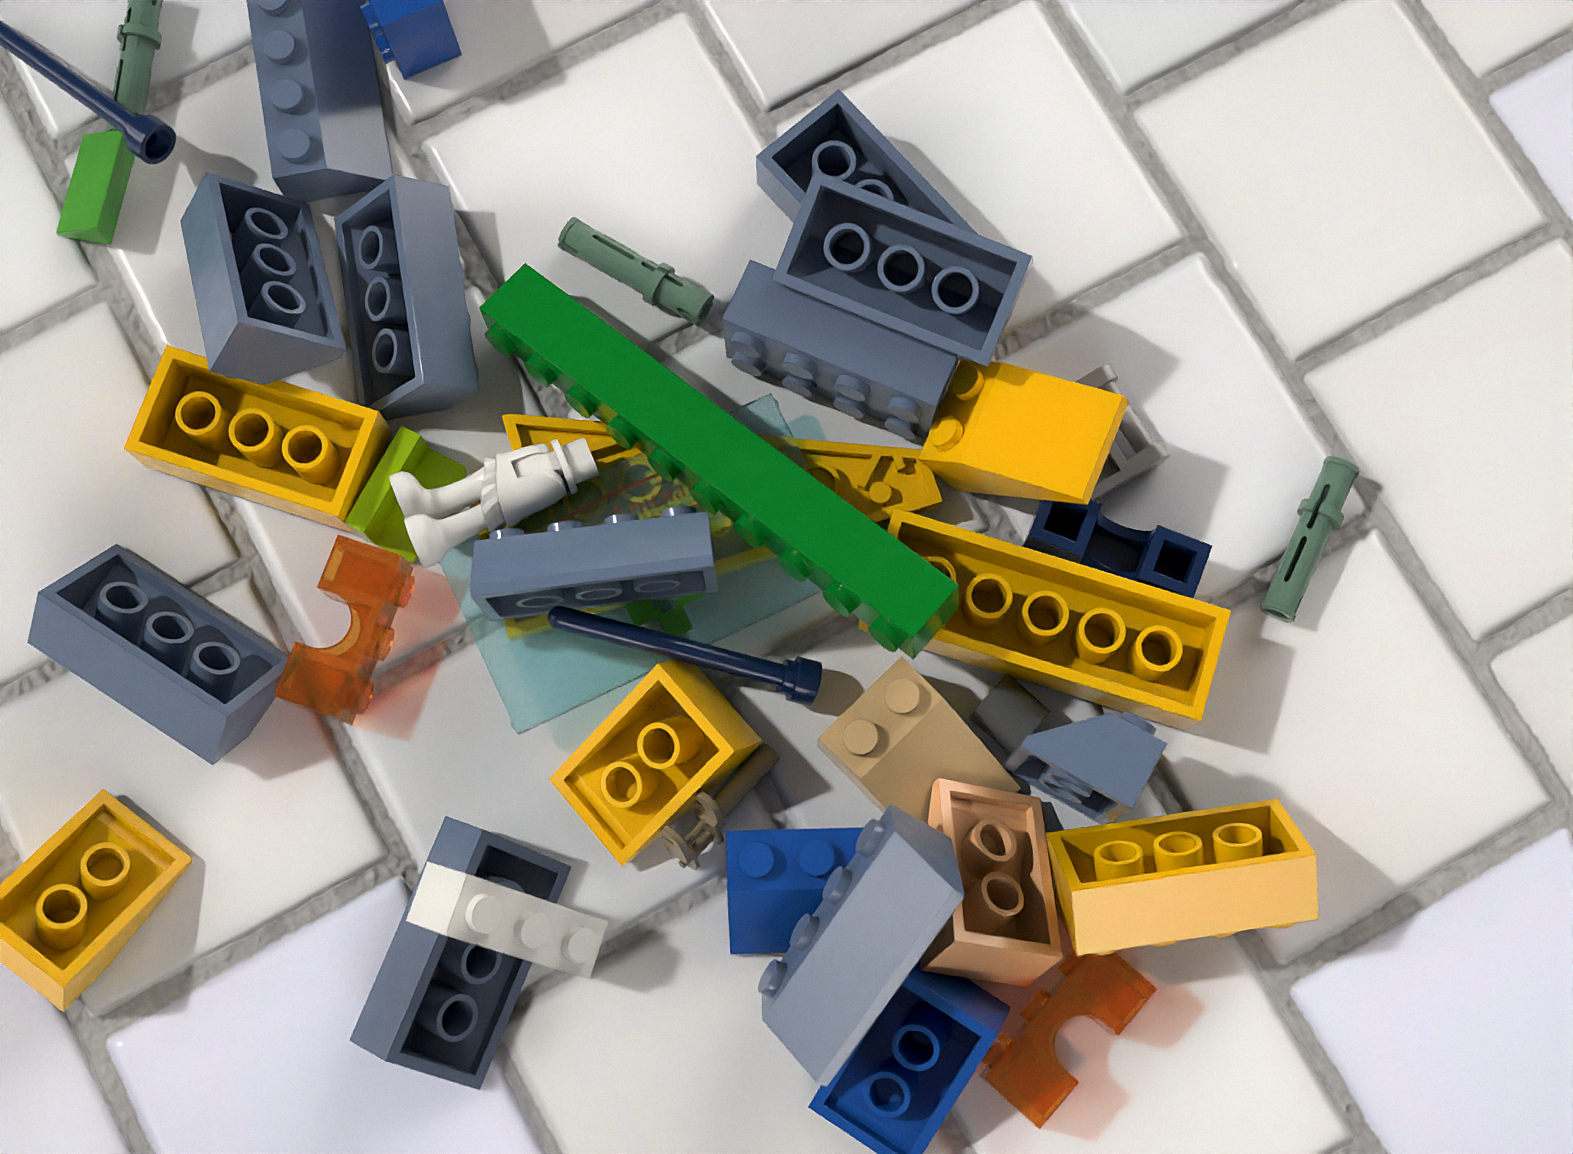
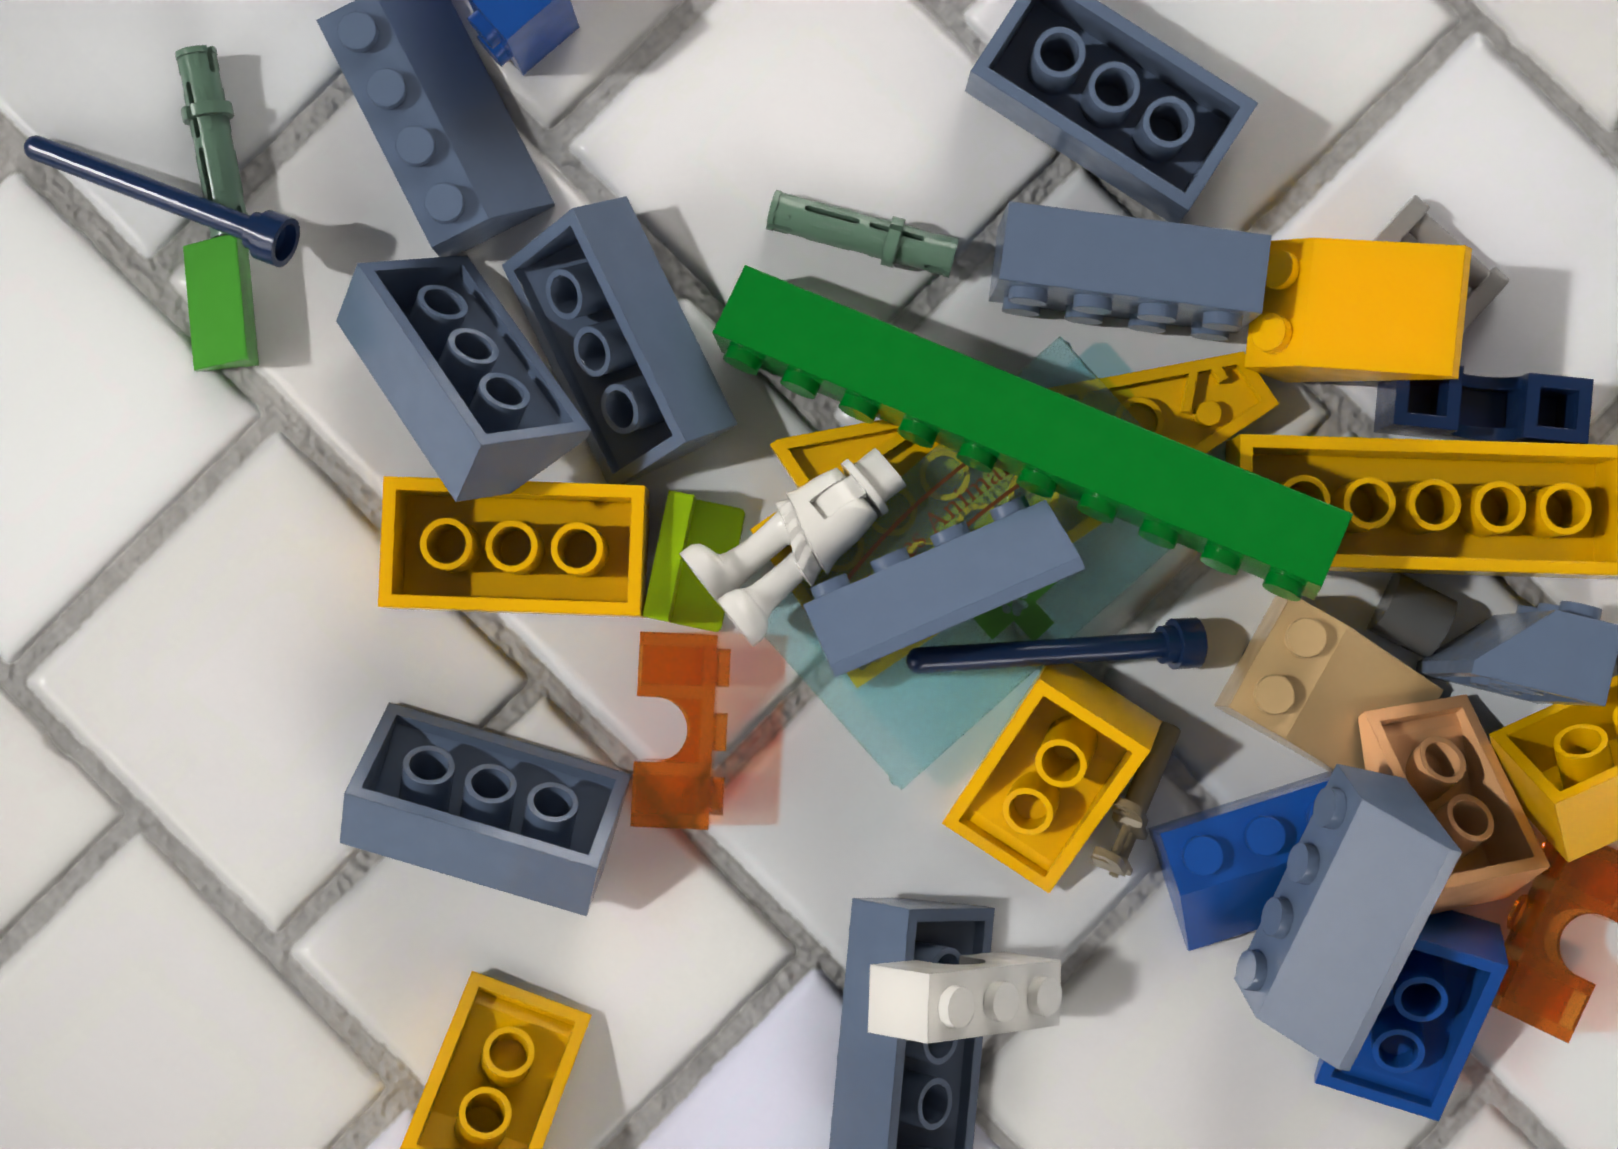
camera: 20 degrees left, 10 degrees up
sand blue slope [772,170,1033,367] -> none

